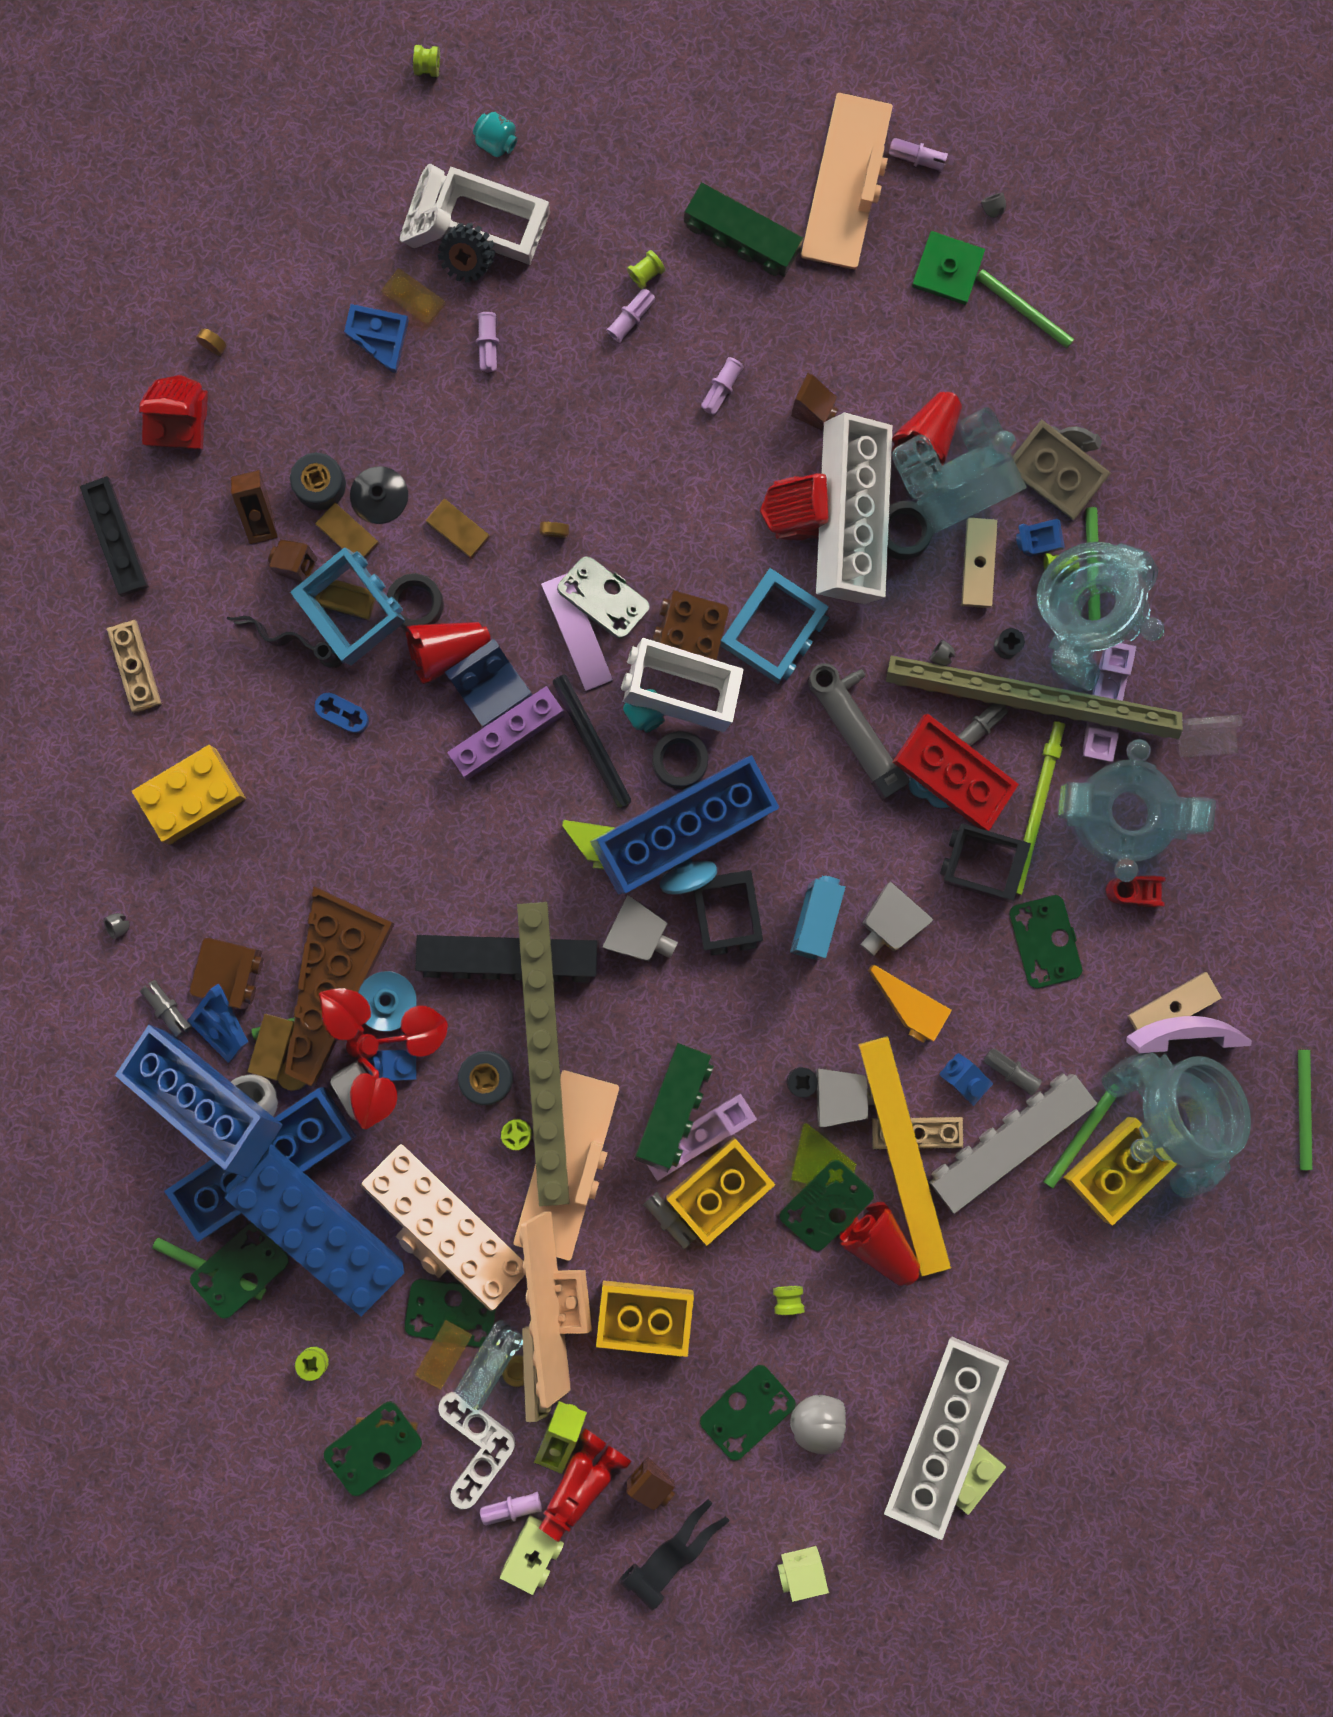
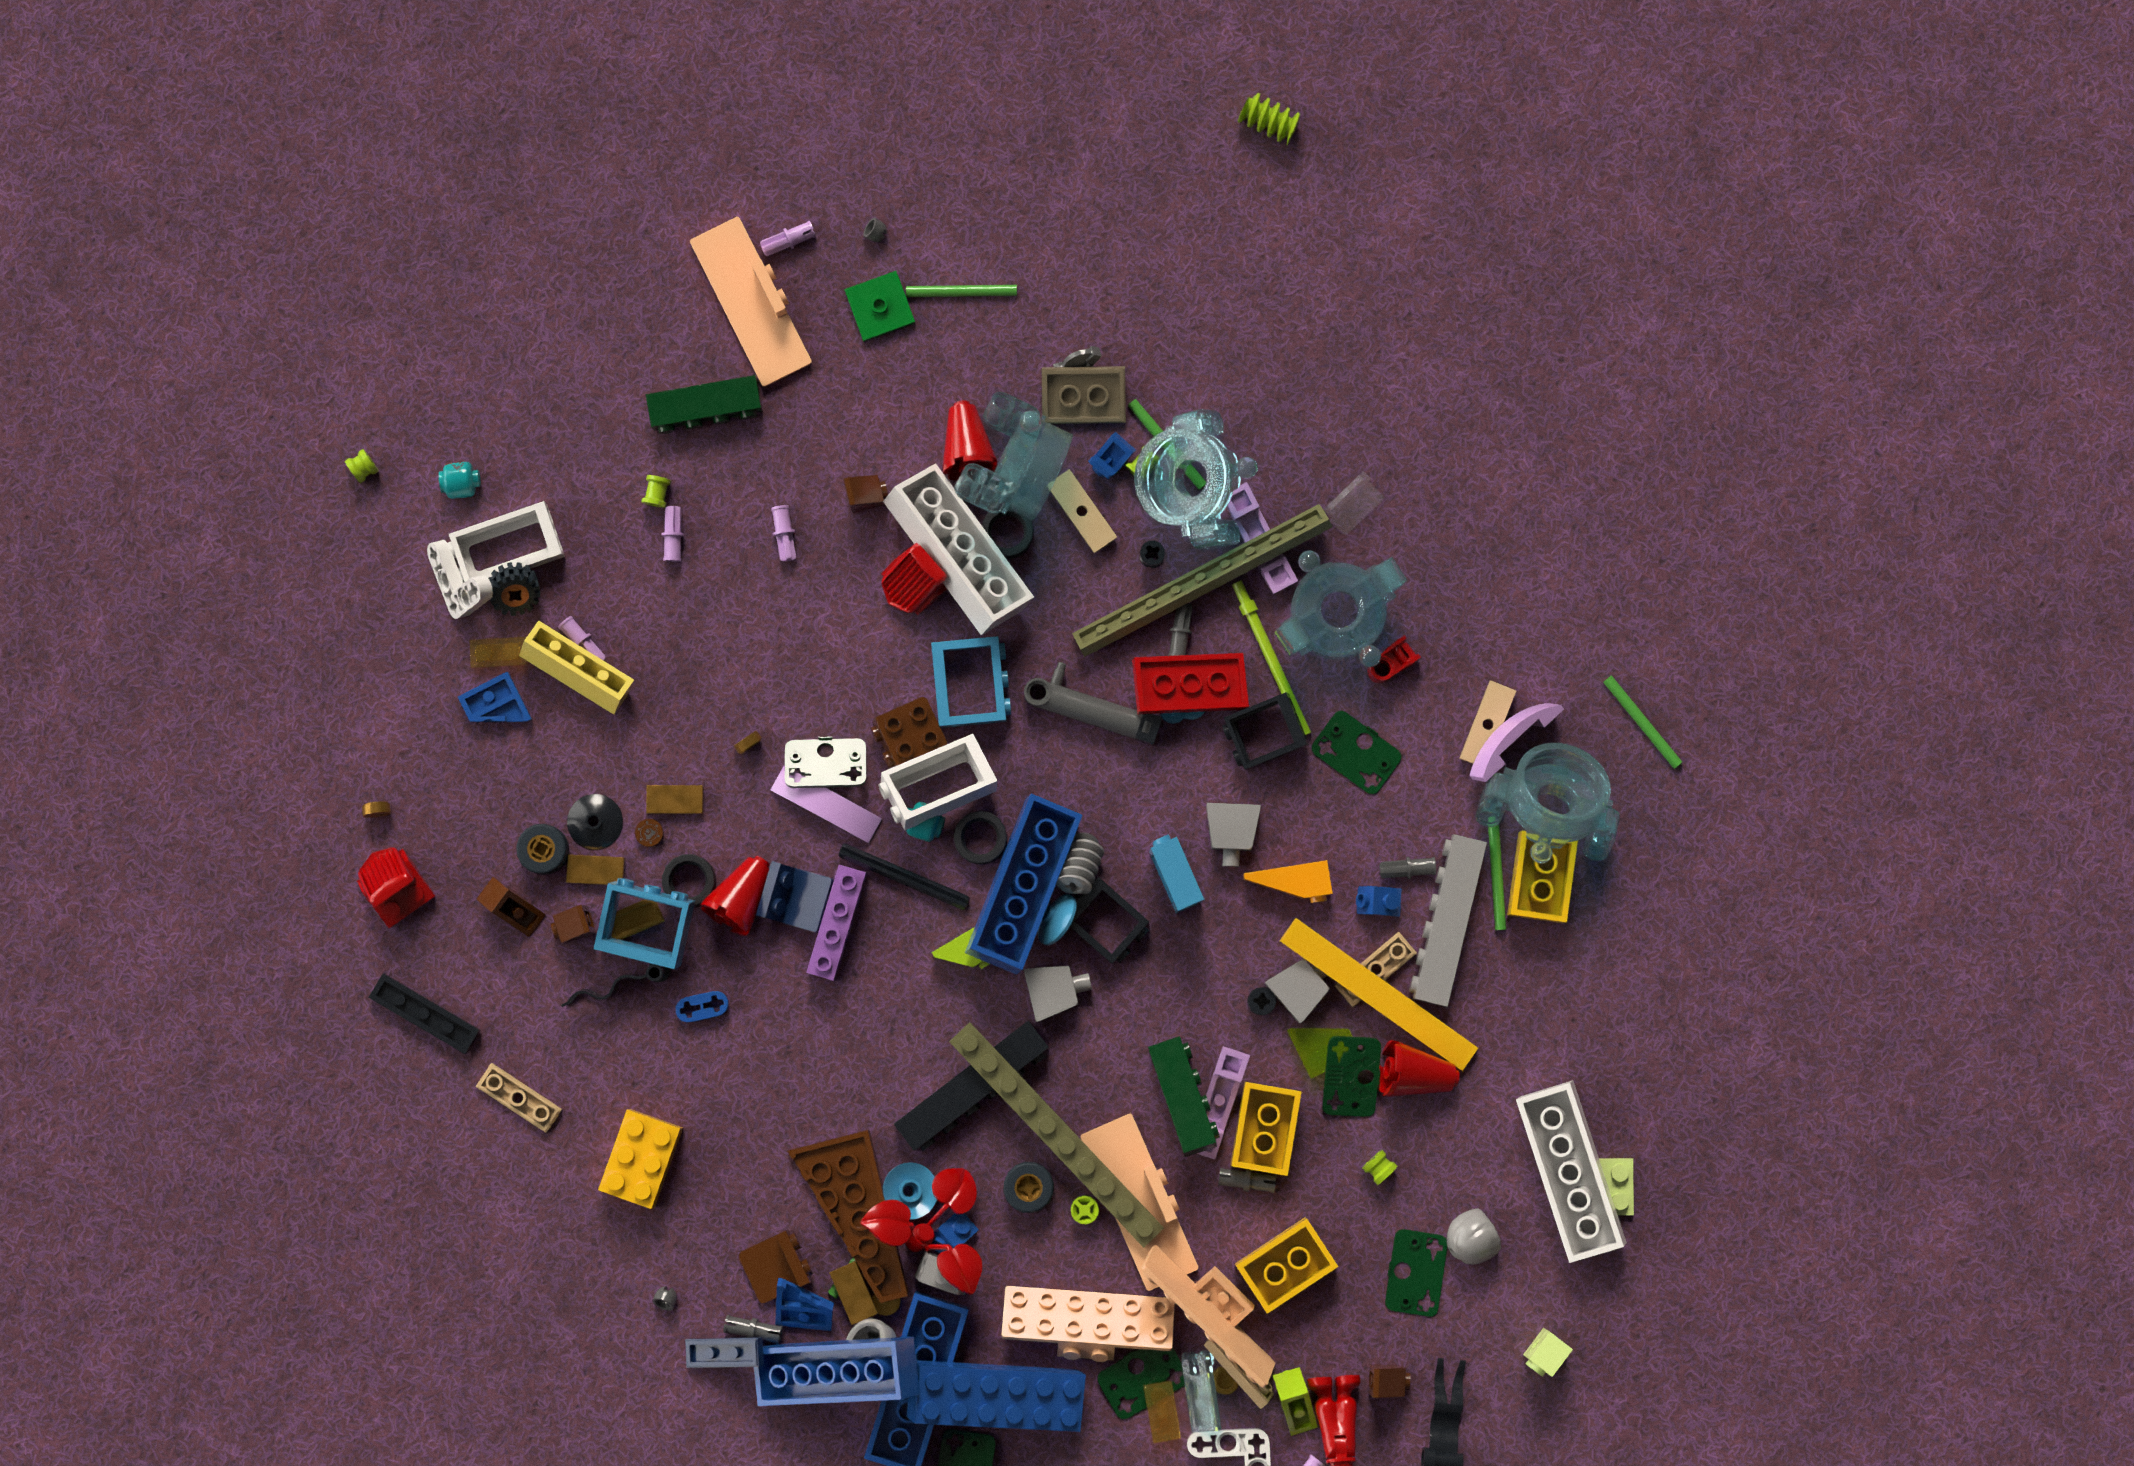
camera: 30 degrees left, 0 degrees up
dark grey hinge [930,640,955,666] -> none
none -> light yellow brick [519,621,634,714]
none -> reddish brown tile [635,819,664,847]
none -> tile [685,1337,764,1368]
none -> light grey piece [1056,832,1104,895]

